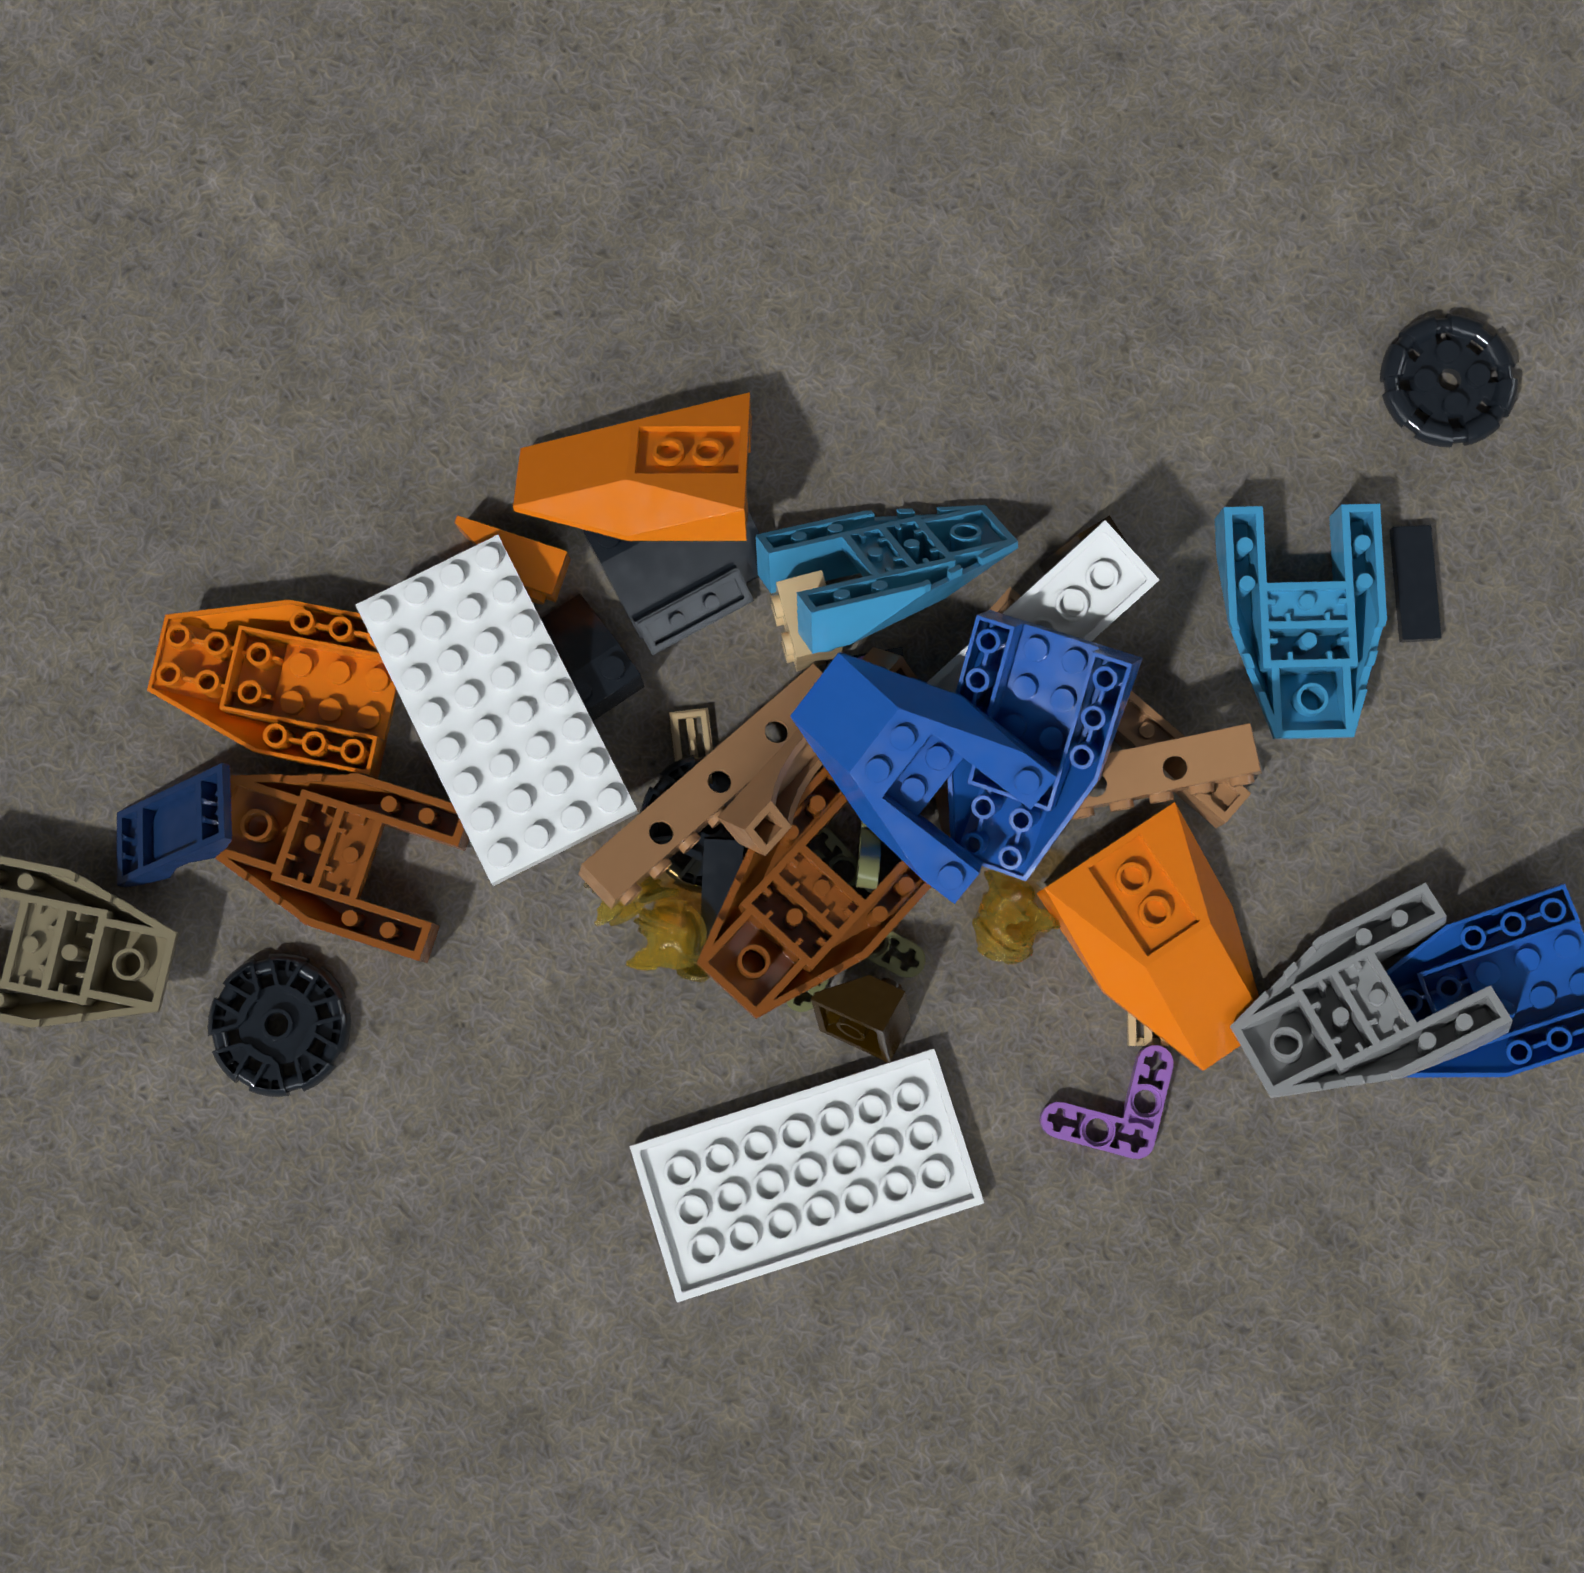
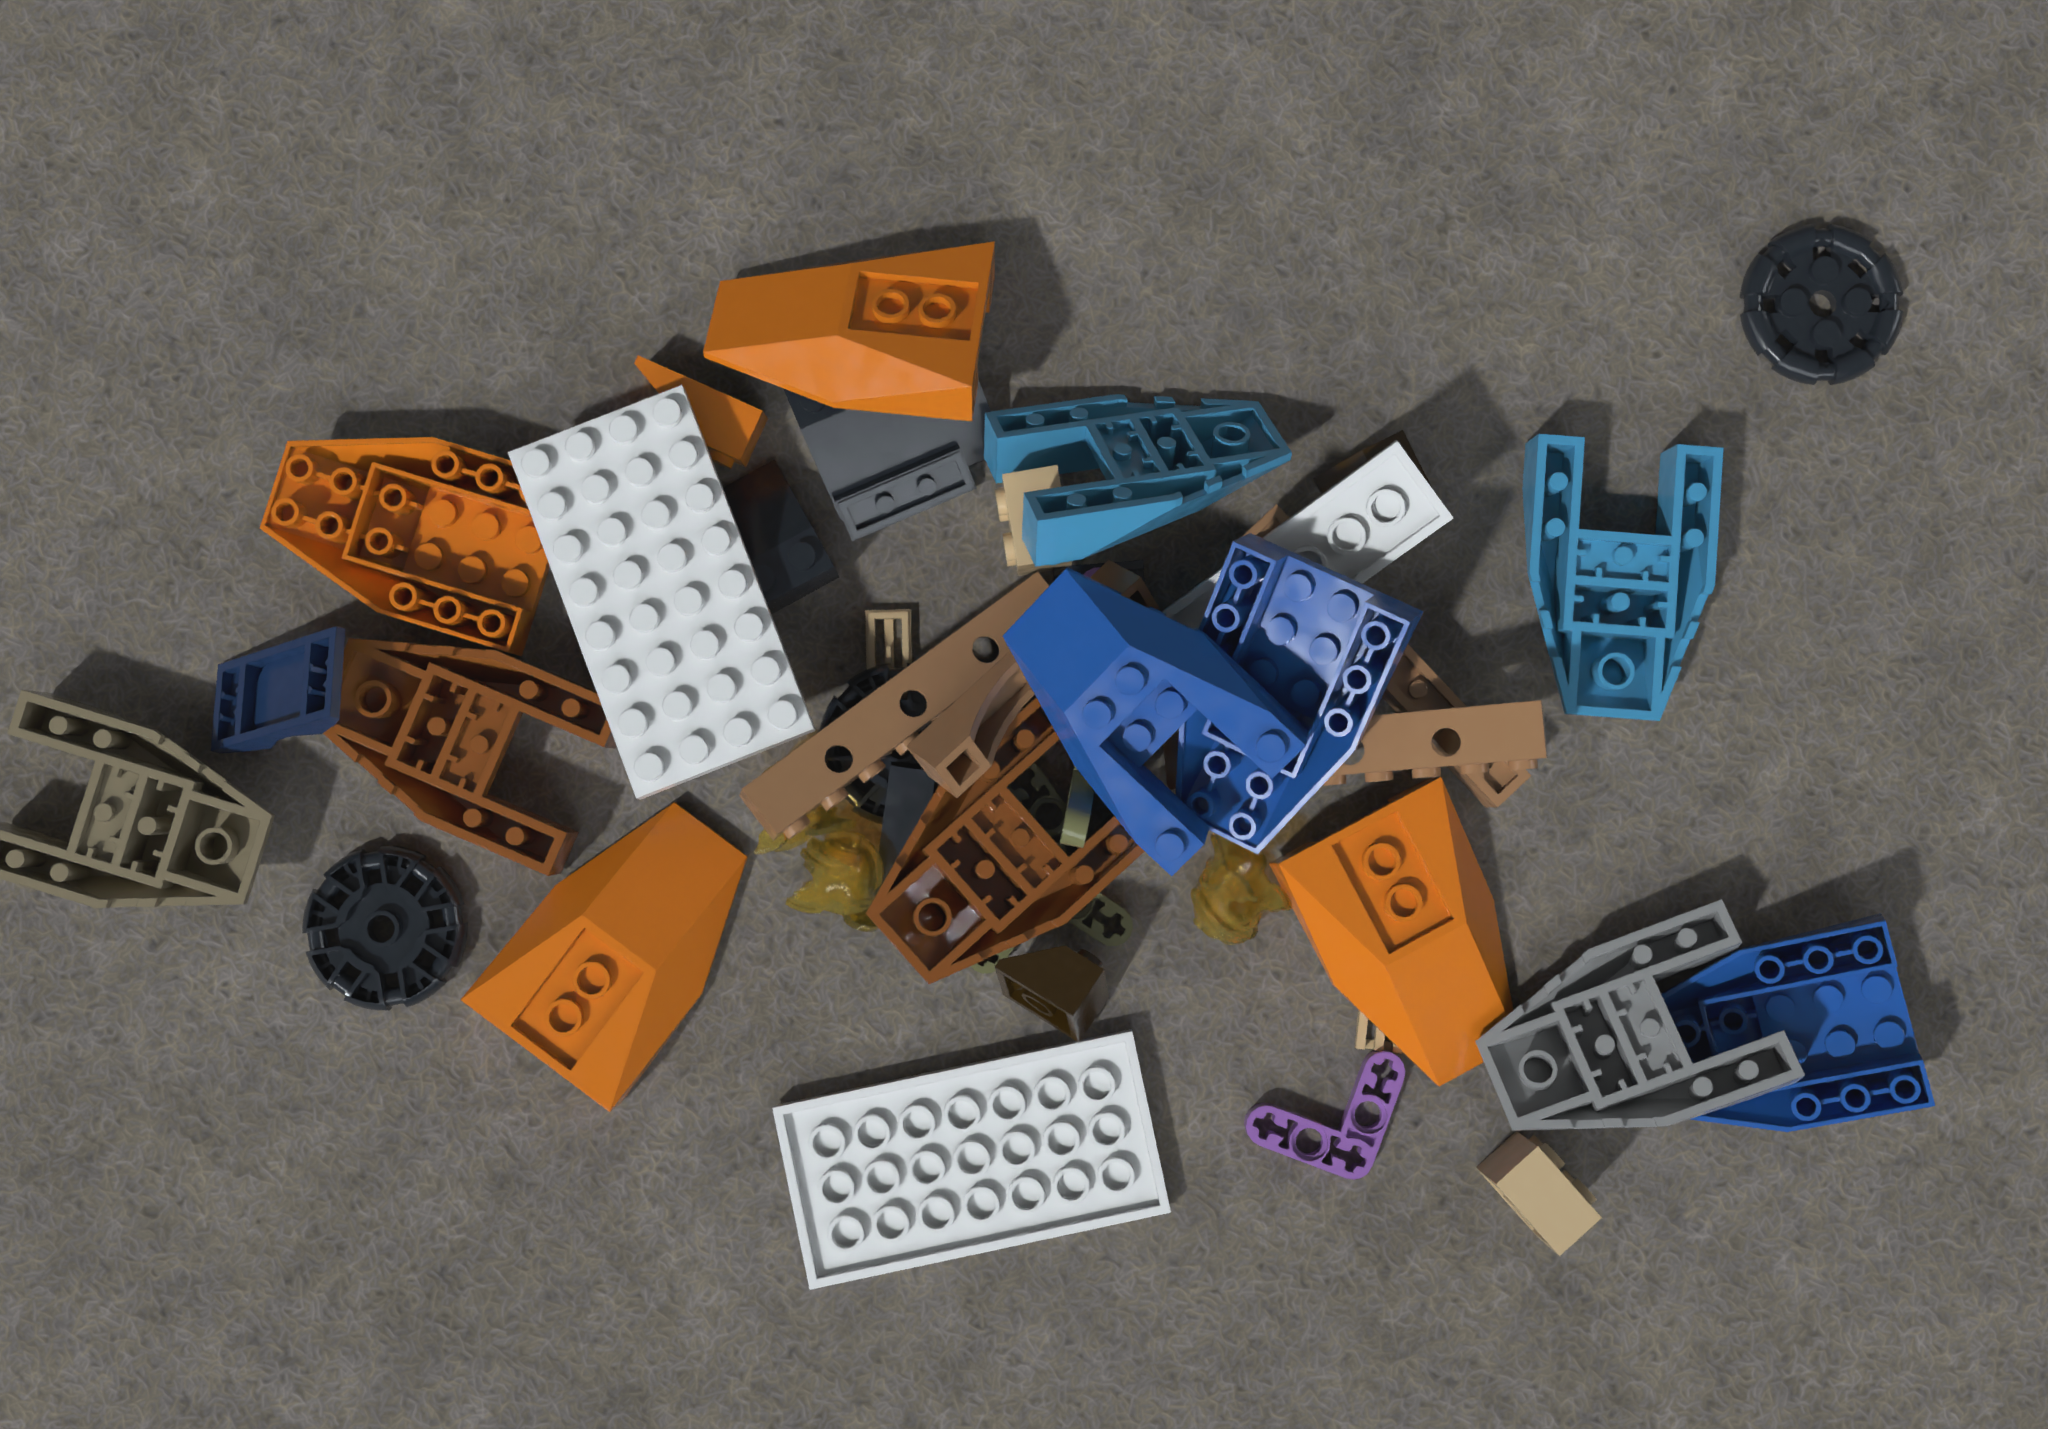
camera: 10 degrees right, 5 degrees up
black tile [1389,525,1441,643] -> none
none -> orange wedge [461,802,748,1112]
none -> tan brick [1476,1131,1602,1256]

